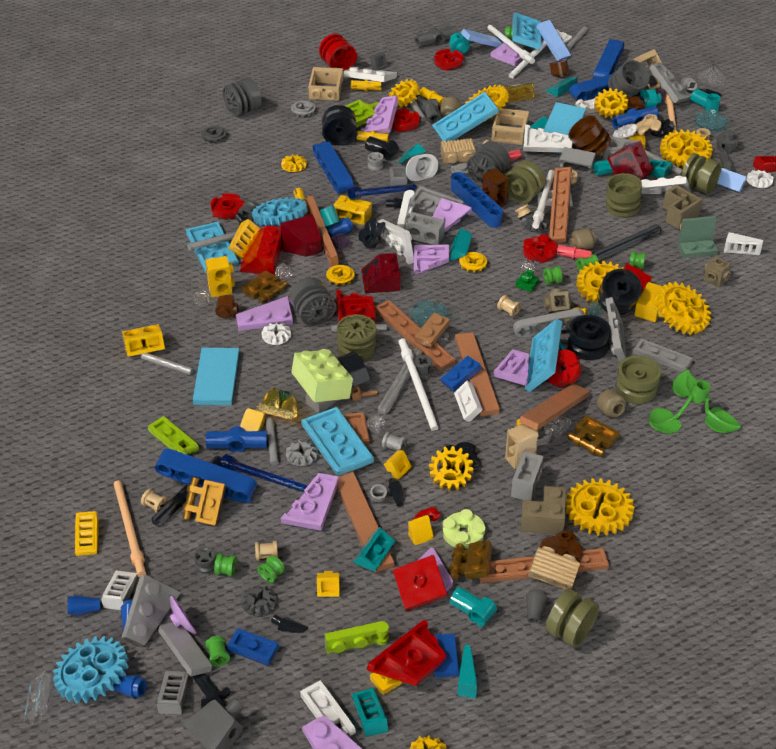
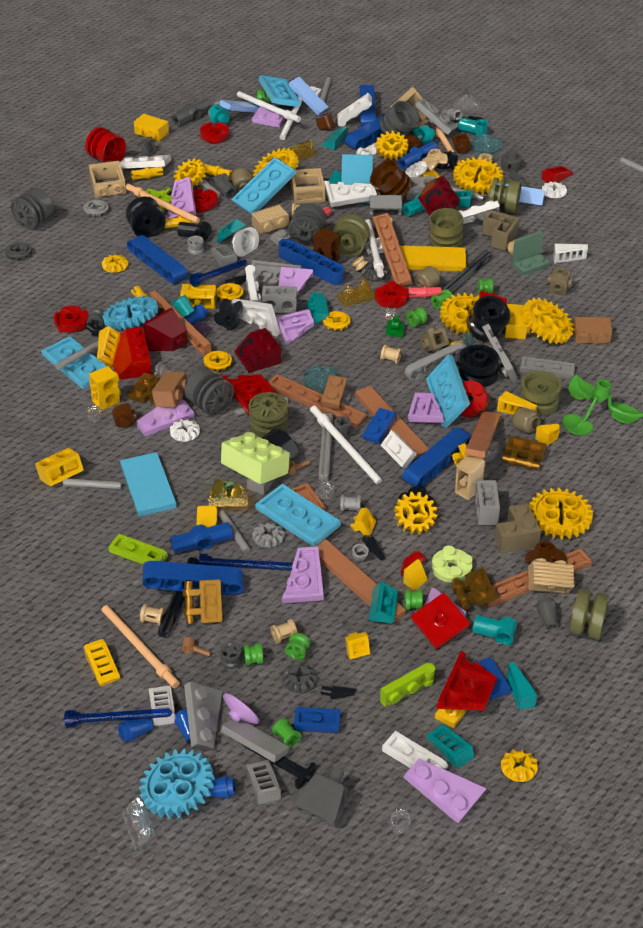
camera: 20 degrees left, 0 degrees up
none -> clear blue piece [64,708,172,728]
none -> light nougat bar [126,184,200,224]
none -> yellow brick [134,114,169,141]
none -> medium nougat brick [152,371,188,407]
none -> medium nougat hand [182,637,211,657]
none -> yellow gear [217,283,243,301]
none -> white plate [337,93,372,126]
none -> clear yellow tile [337,278,375,308]
none -> yellow tile [400,245,466,271]
none -> blue beam [402,427,472,487]
none -> bright green wheel [404,589,423,610]
none -> reddish brown plate [452,133,471,154]
none -> yellow slope [497,391,537,415]
none -> yellow slope [535,424,560,445]
none -> medium nougat brick [573,317,612,343]

